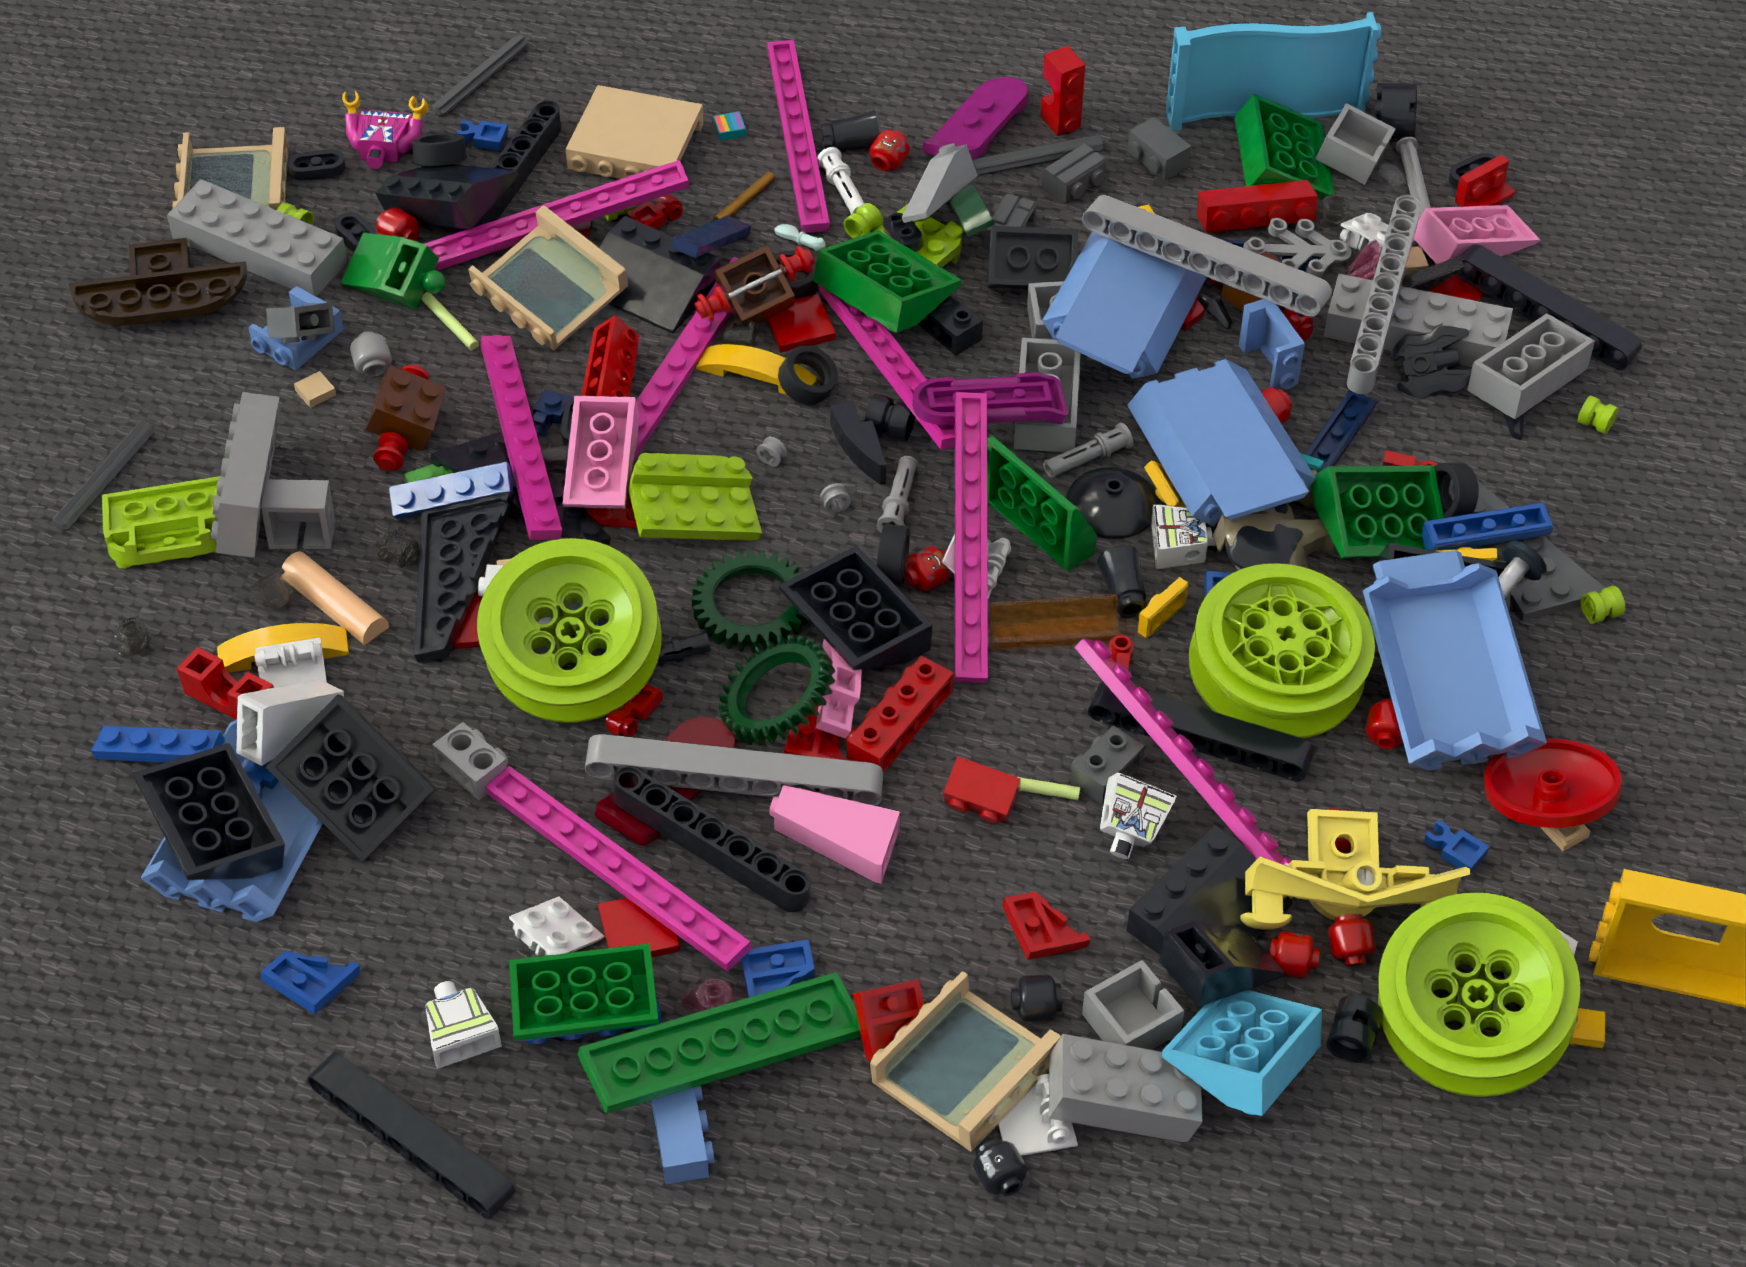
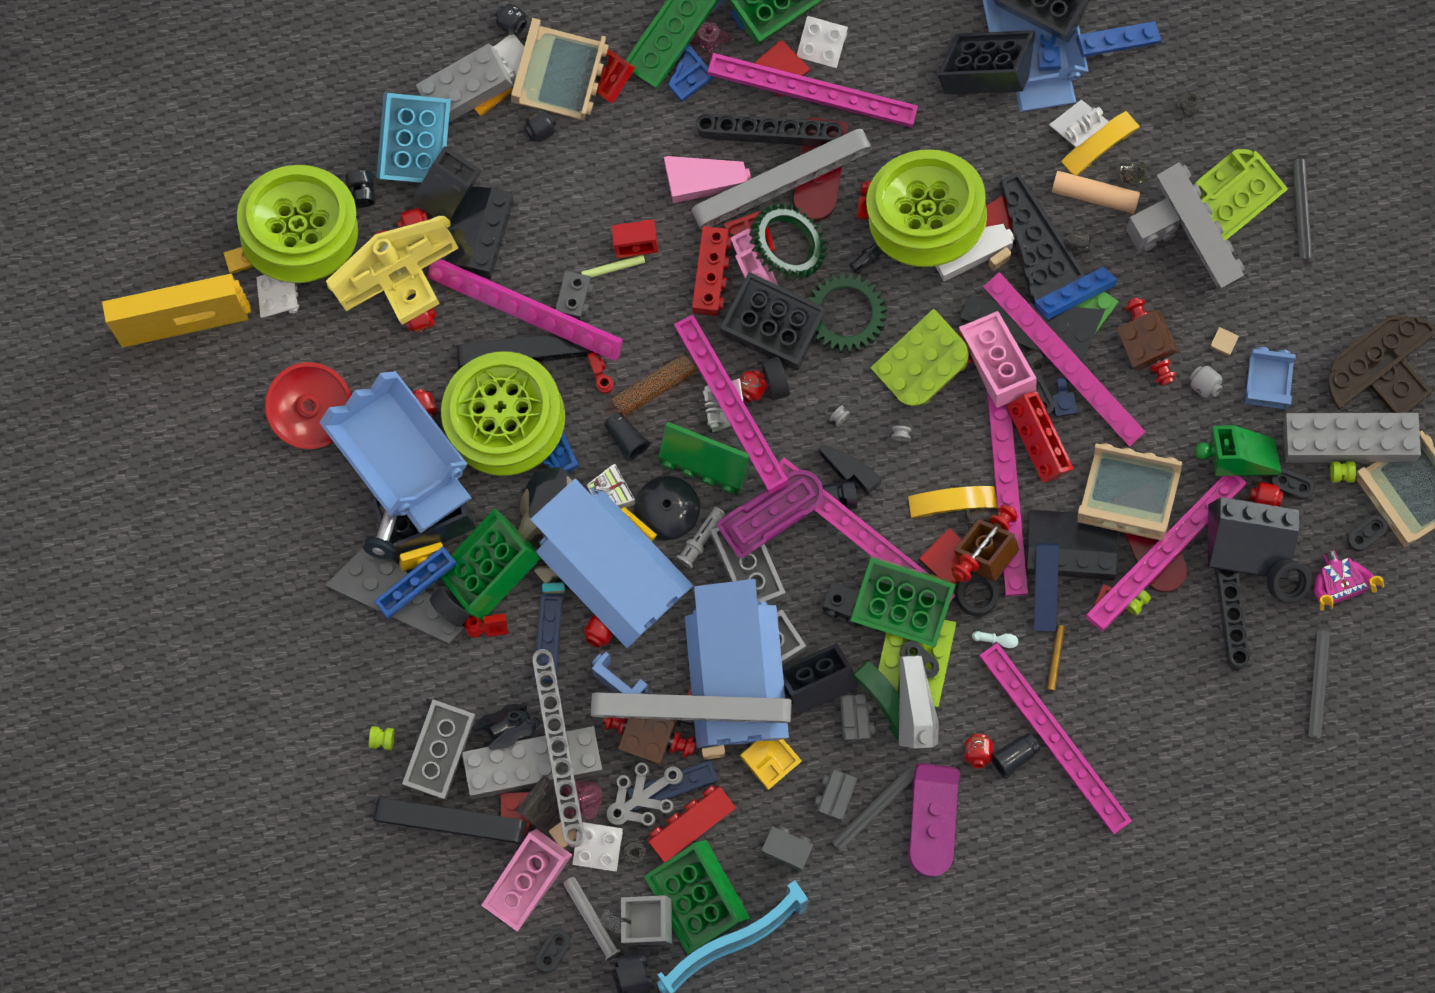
camera: 155 degrees right, 25 degrees up
red arch [176,647,274,720] -> none
white slope [236,679,344,766] -> none
dark grey brick [266,303,335,343] -> none
yellowish green bar [421,292,479,351] -> none
light grey brick [432,722,508,800] -> none
blue plate [456,120,509,151] -> none
tan panel [566,85,703,179] -> none
tile [713,111,746,141] -> none
black tyre [778,346,838,405] -> none
white pin [817,147,865,214] -> none
lime wheel [843,203,883,238] -> none
light grey pin [877,456,918,533] -> none
red wing [1002,891,1091,960] -> none
red arch [1040,46,1086,136] -> none
light grey piece [1082,960,1184,1050] -> none
torso [1100,772,1176,859] -> none
yellow plate [1138,577,1188,638] -> none
blue plate [1424,820,1489,874] -> none
red bracket [1455,154,1515,207] -> none
lime wheel [1581,585,1625,624] -> none

